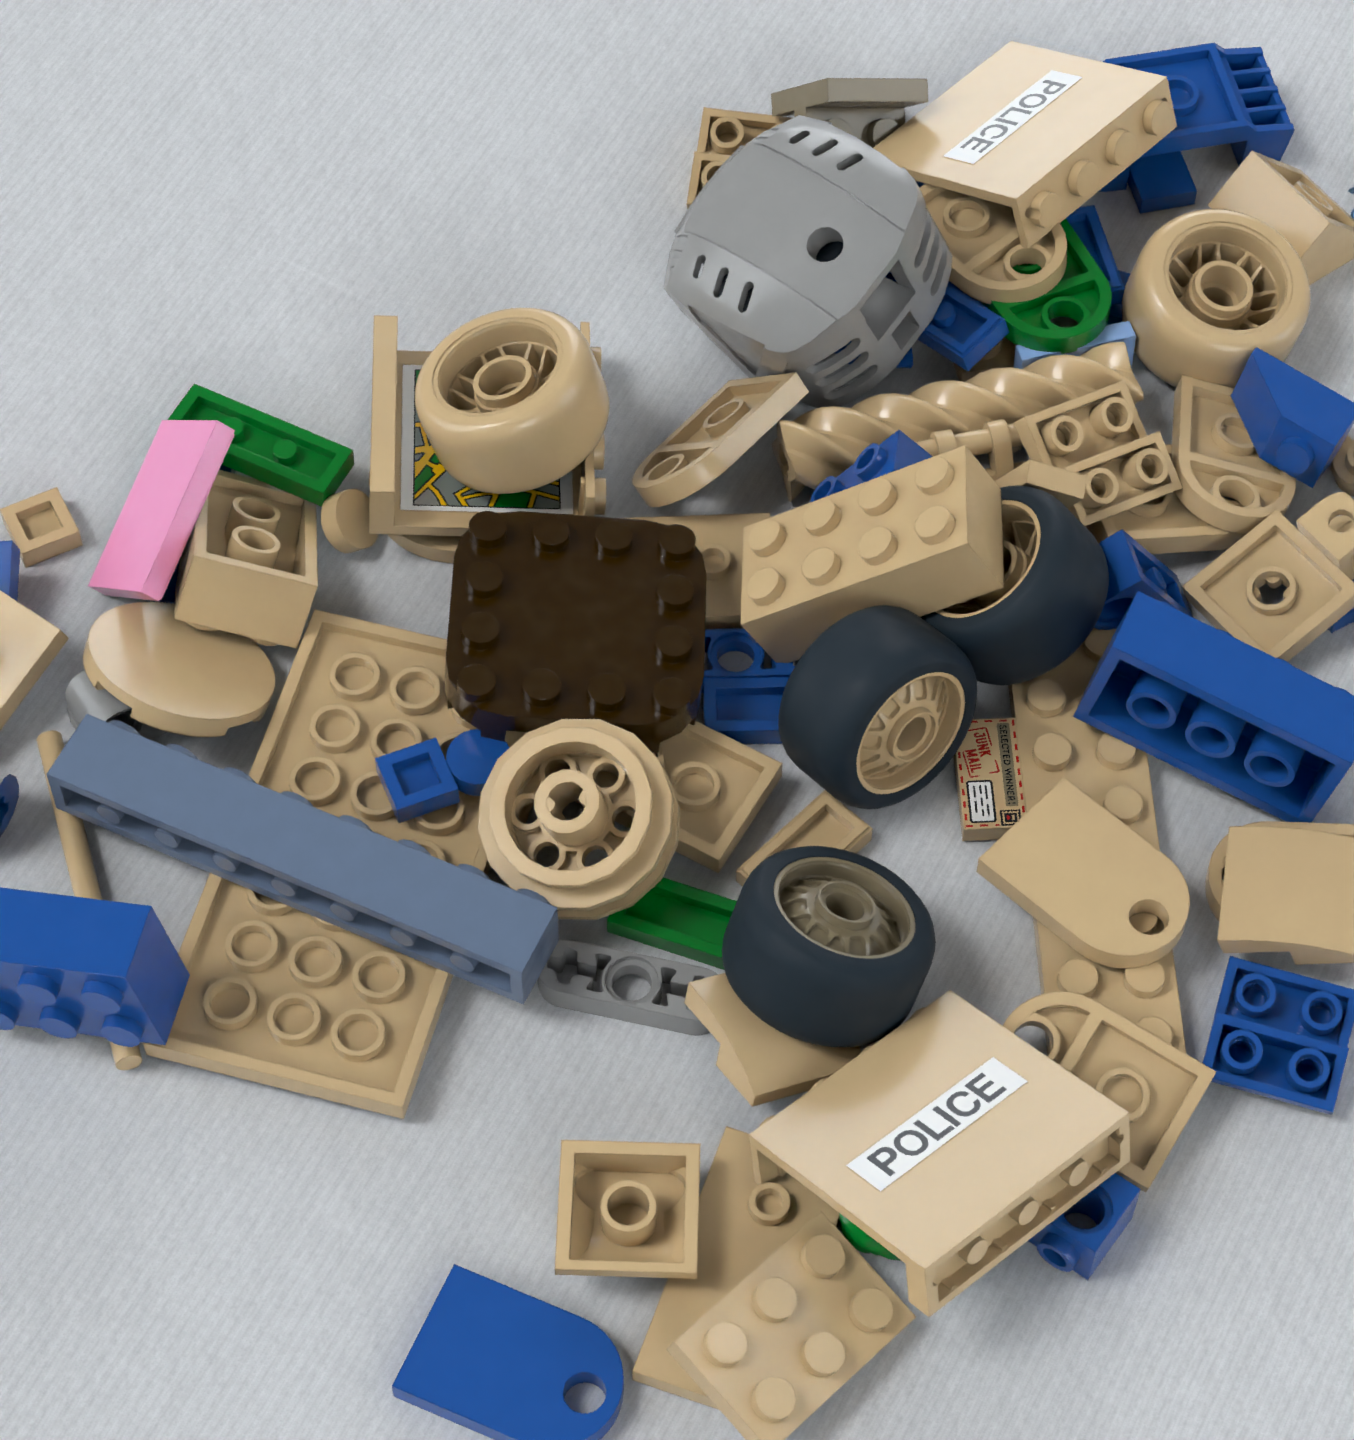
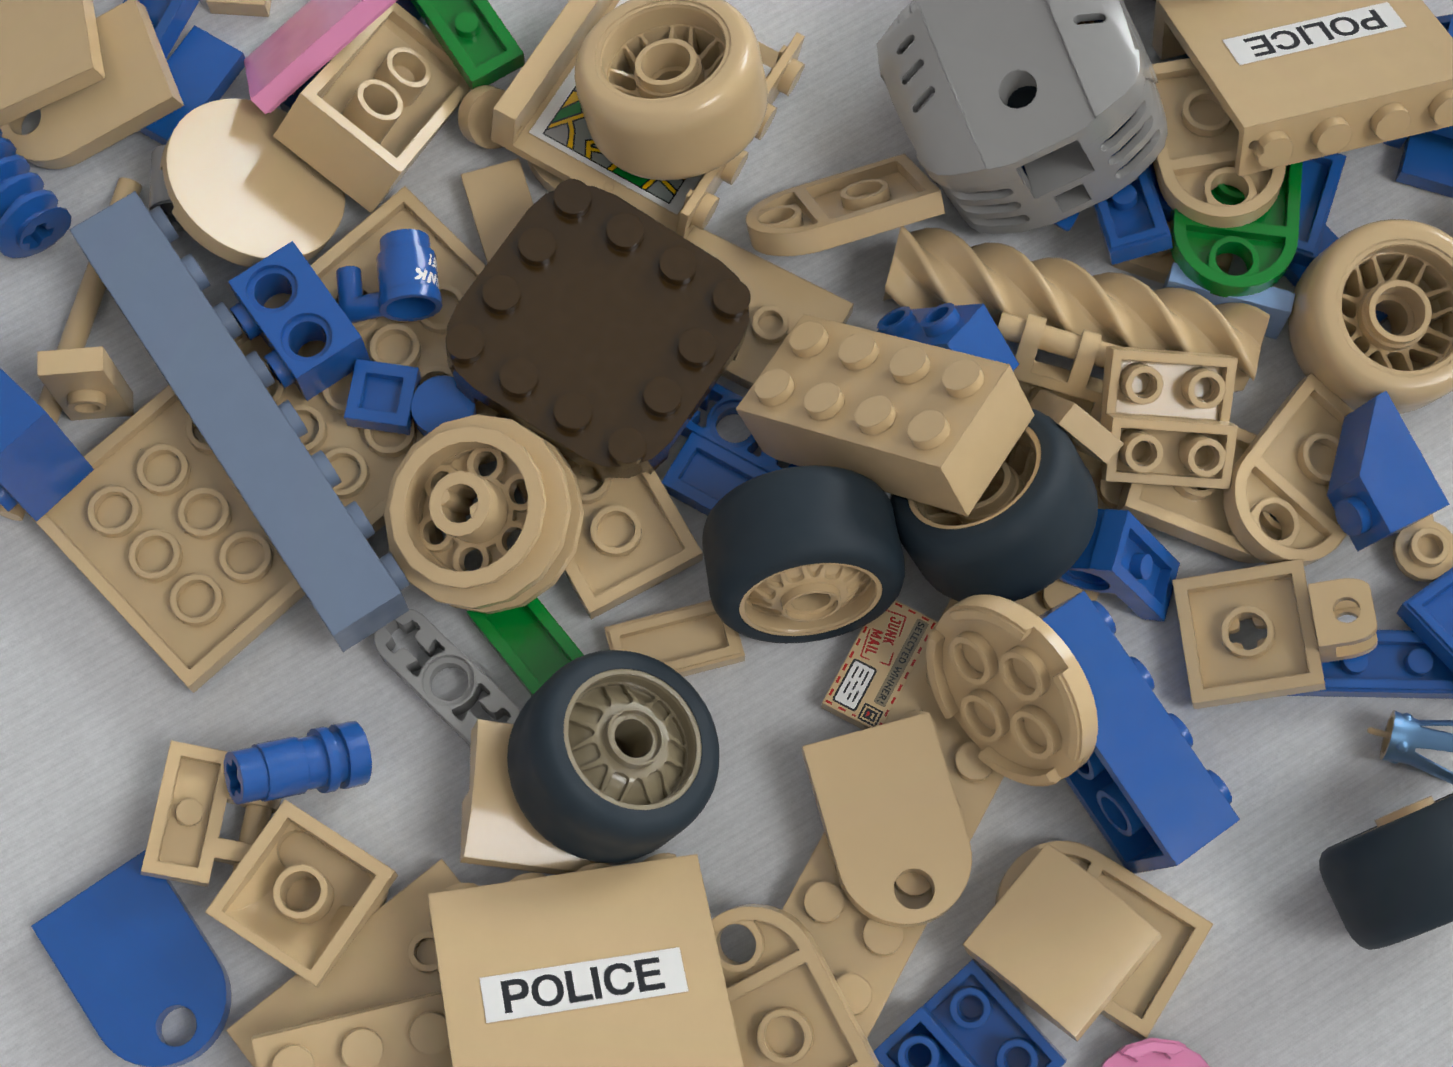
camera: 30 degrees right, 15 degrees up
none -> tan plate [37,346,134,421]
none -> blue tile [139,25,245,145]
none -> tan plate [140,740,282,887]
none -> blue axle [224,721,372,805]
none -> blue brick [228,241,370,401]
none -> blue piece [336,229,442,323]
none -> tan tile [461,158,533,264]
none -> tan tile [926,594,1098,786]

